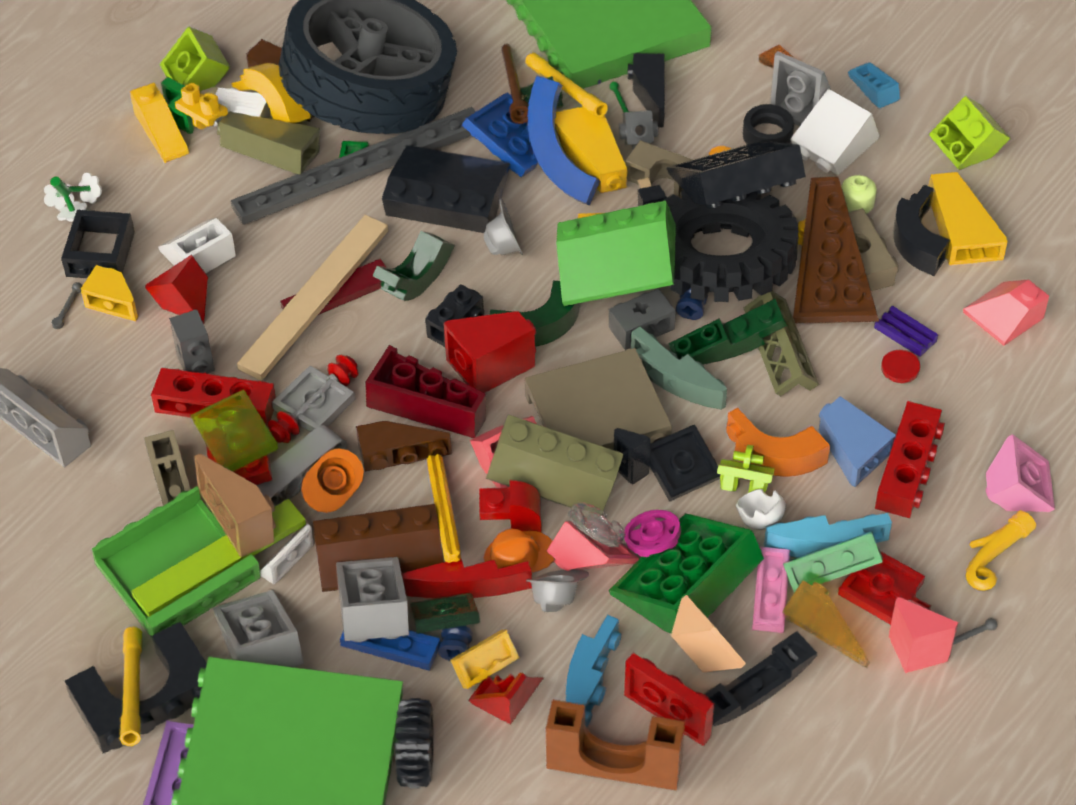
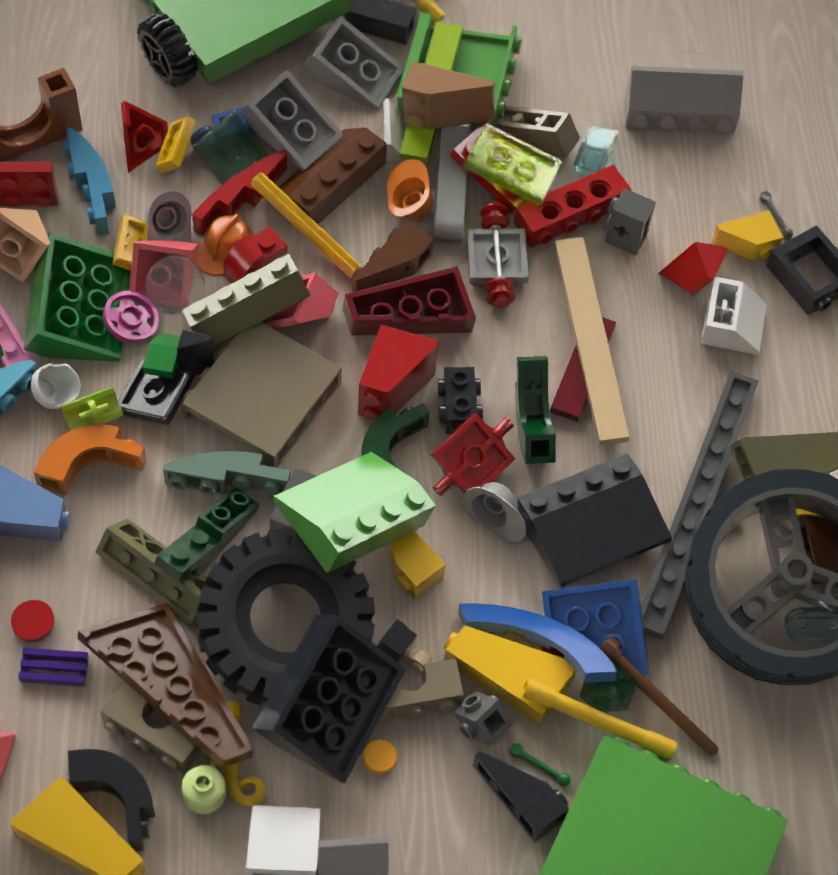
camera: 135 degrees right, 10 degrees up
black tyre [743,104,794,145] -> none
none -> yellow plate [113,214,148,271]
none -> green slope [142,333,181,379]
none -> red plate [430,413,516,496]
none -> clear light blue slope [572,126,618,176]

